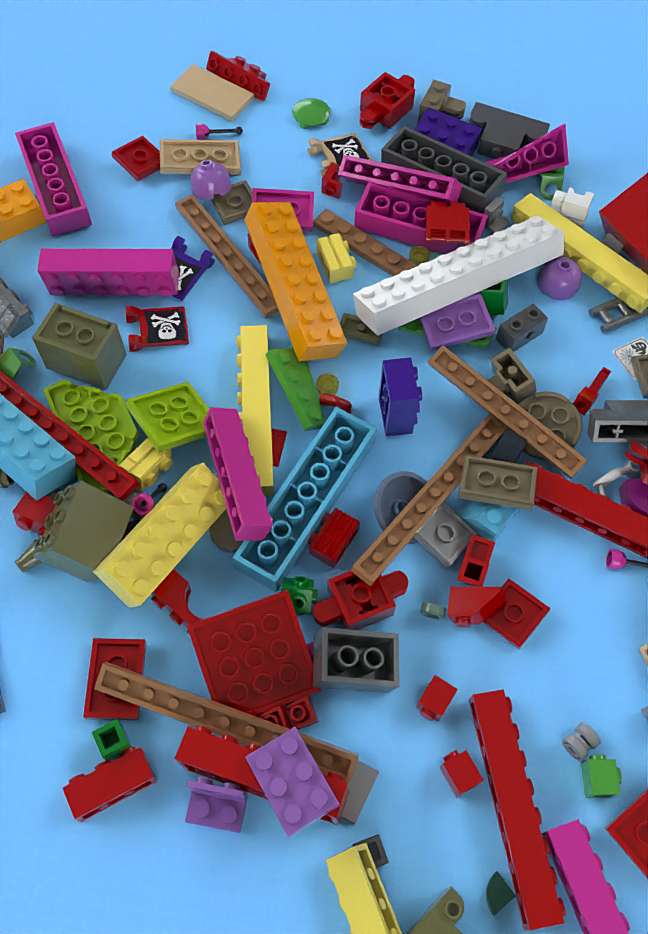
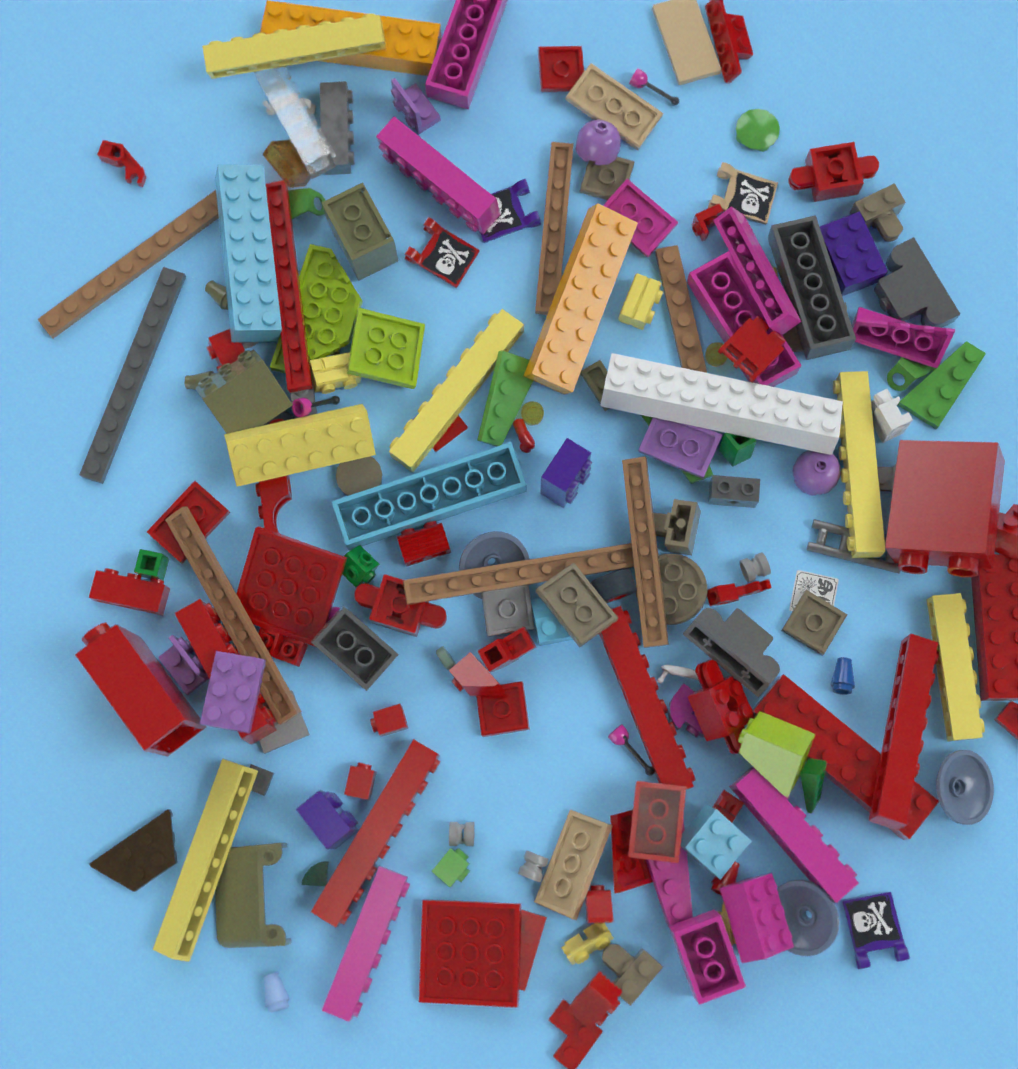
camera: 45 degrees right, 15 degrees up
dark pink brick [203,407,273,541] -> none
light grey bracket [484,196,510,233] -> none
none -> red brick [75,623,206,757]
none -> dark purple brick [296,790,359,849]
none -> medium lavender bracket [390,78,441,134]
none -> light grey wheel [739,552,771,583]
none -> bright green wing [898,341,986,429]

